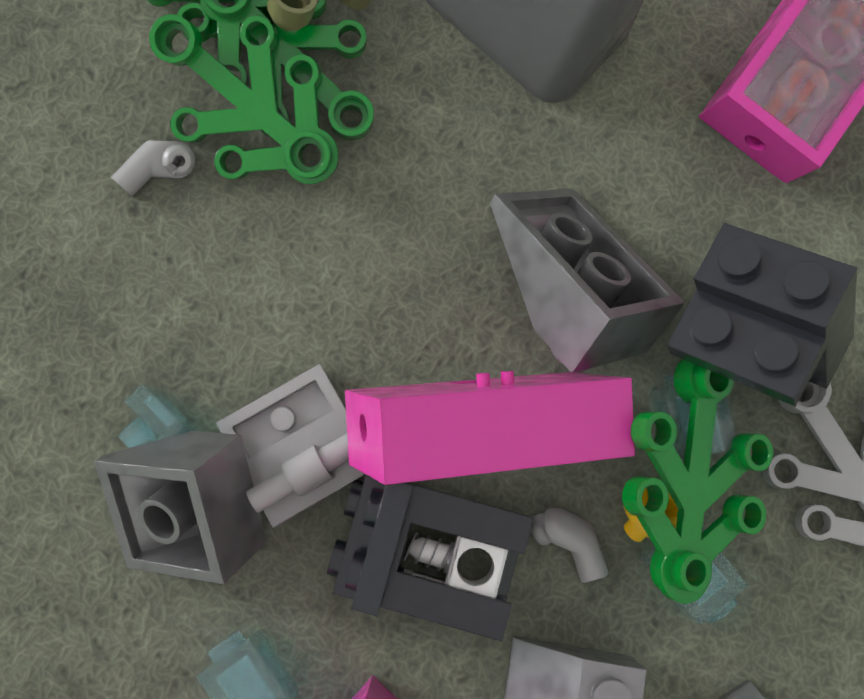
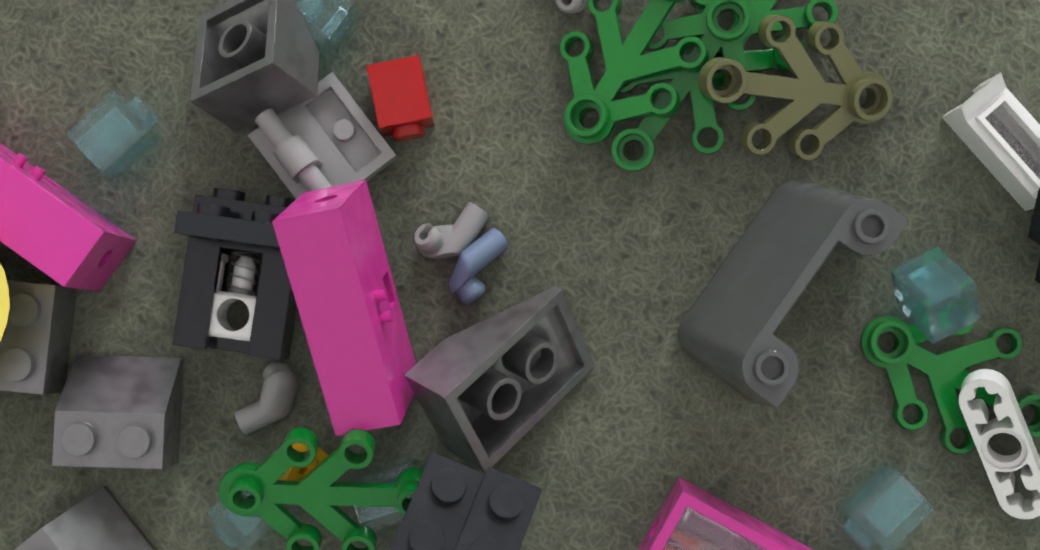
camera: 80 degrees right, 5 degrees up
none -> red brick [366,55,435,142]
none -> light grey arm [413,202,490,259]
none -> sand blue arm [448,228,508,305]

